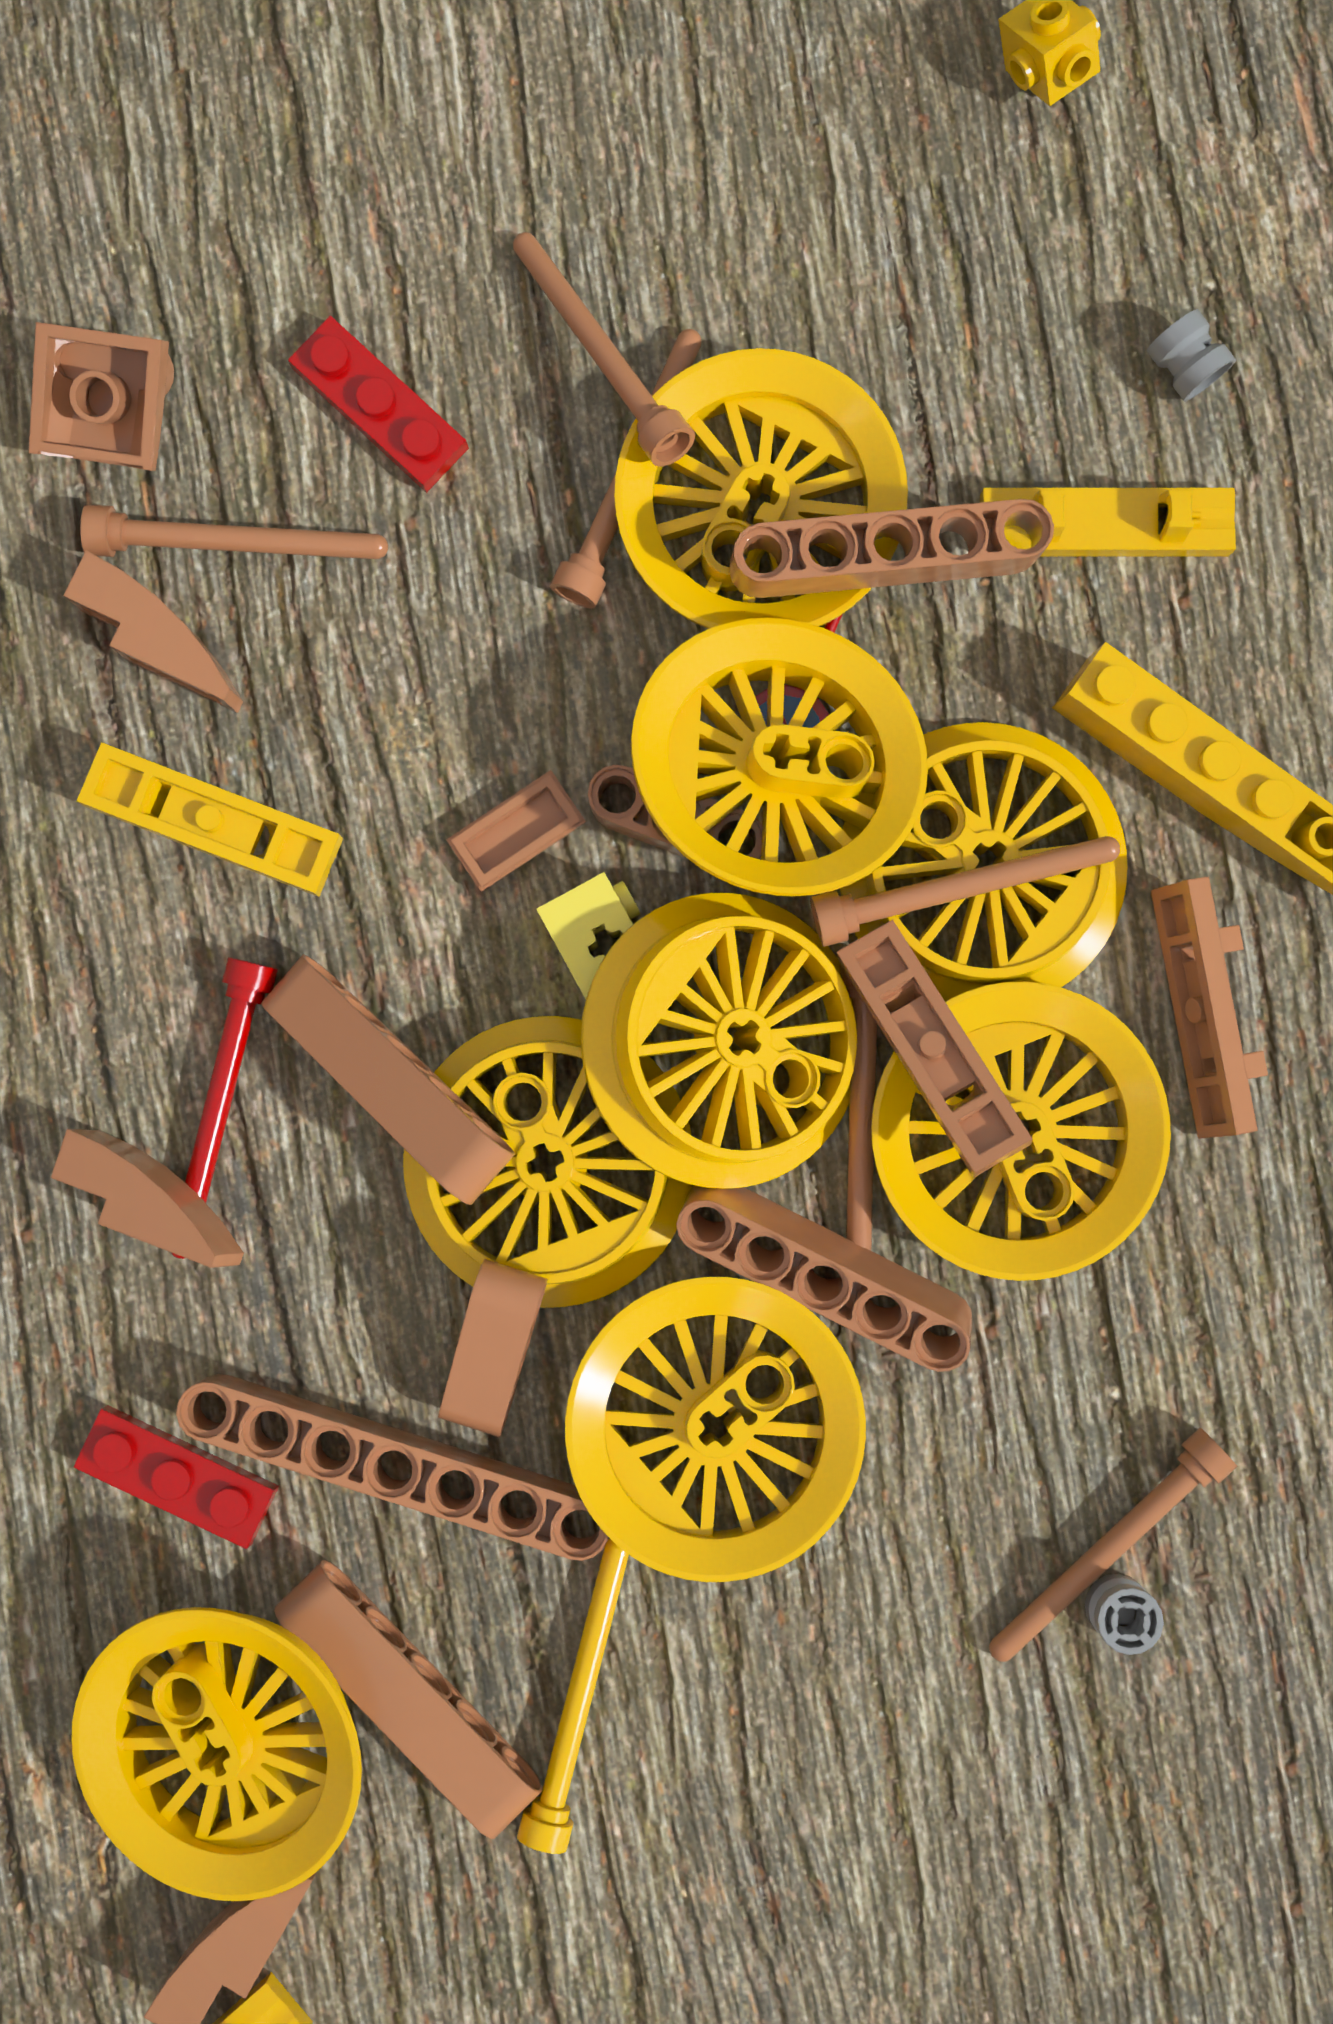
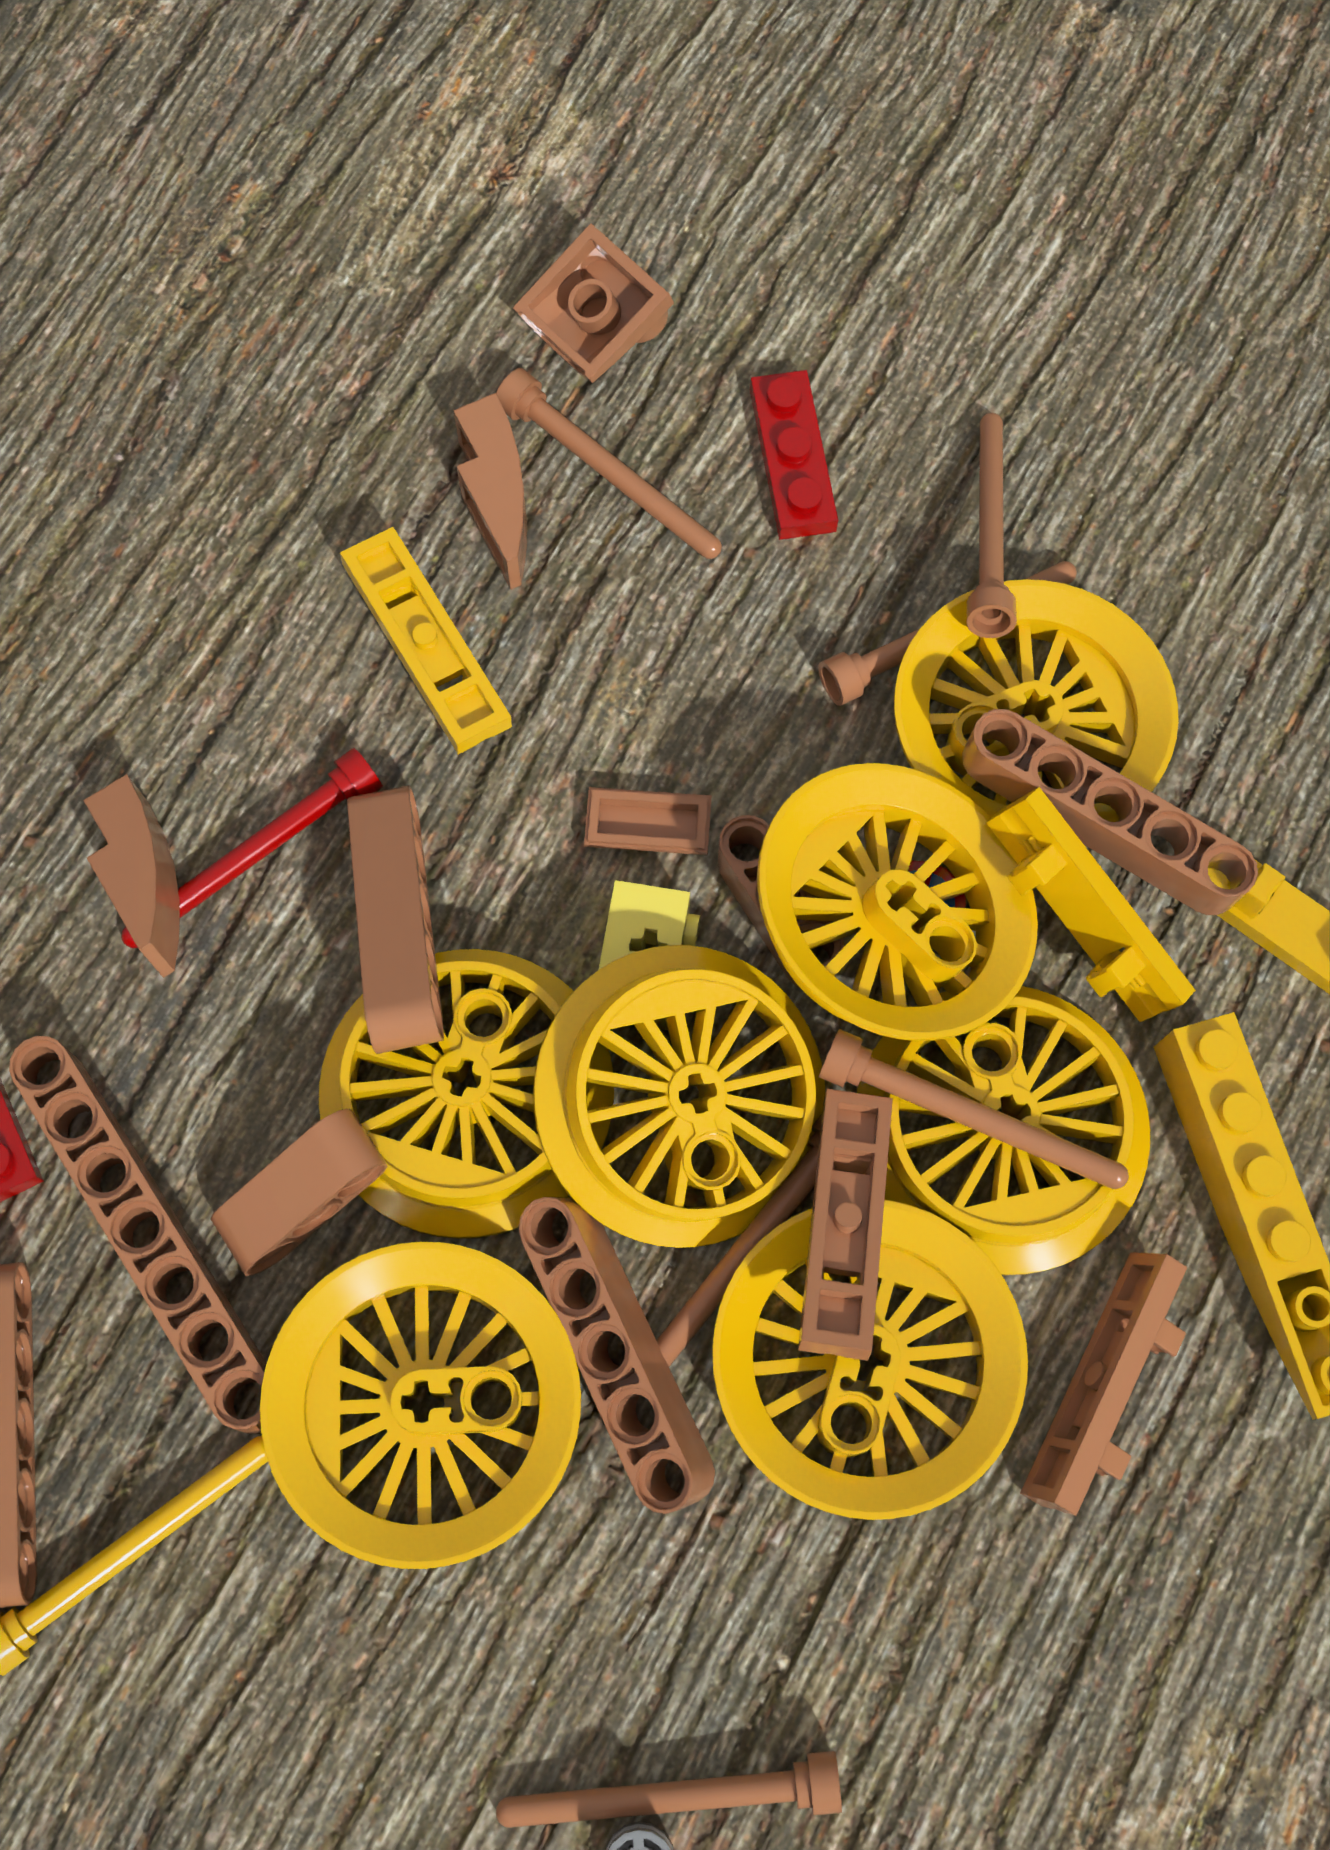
camera: 30 degrees right, 15 degrees down
none -> yellow hinge [986,787,1196,1022]

